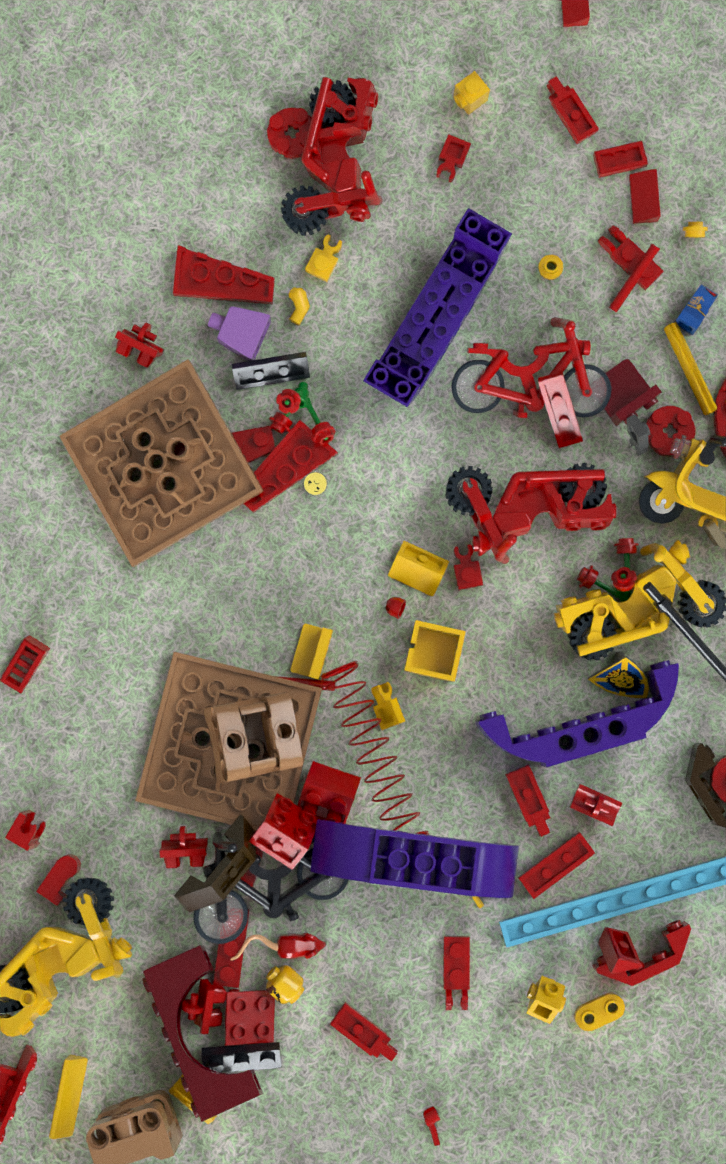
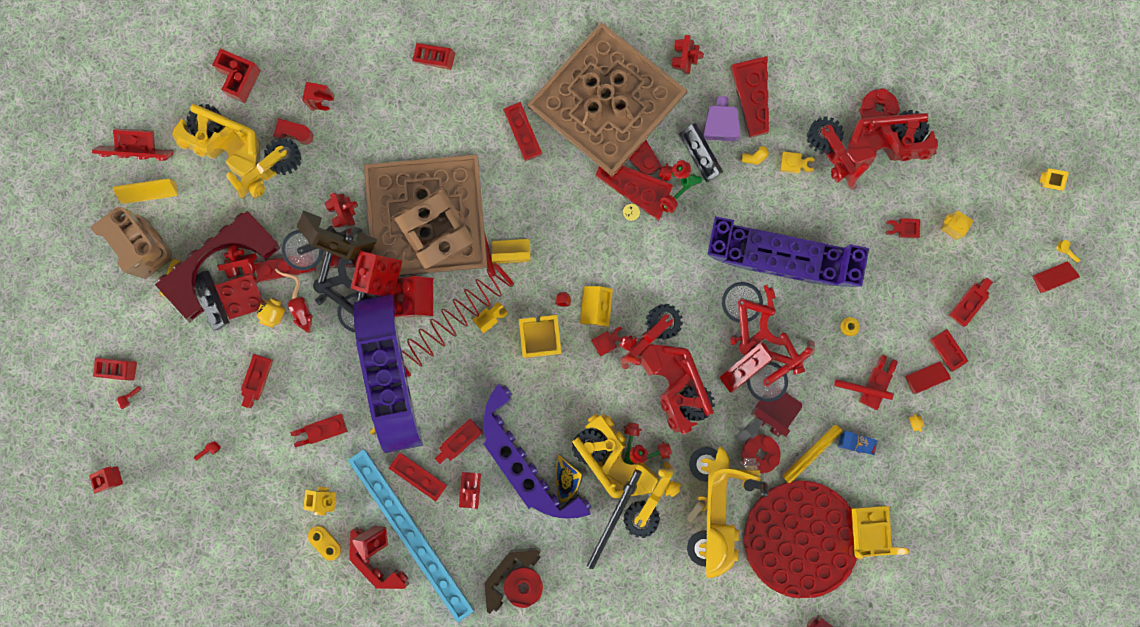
camera: 70 degrees right, 0 degrees up
none -> red plate [503,102,542,162]

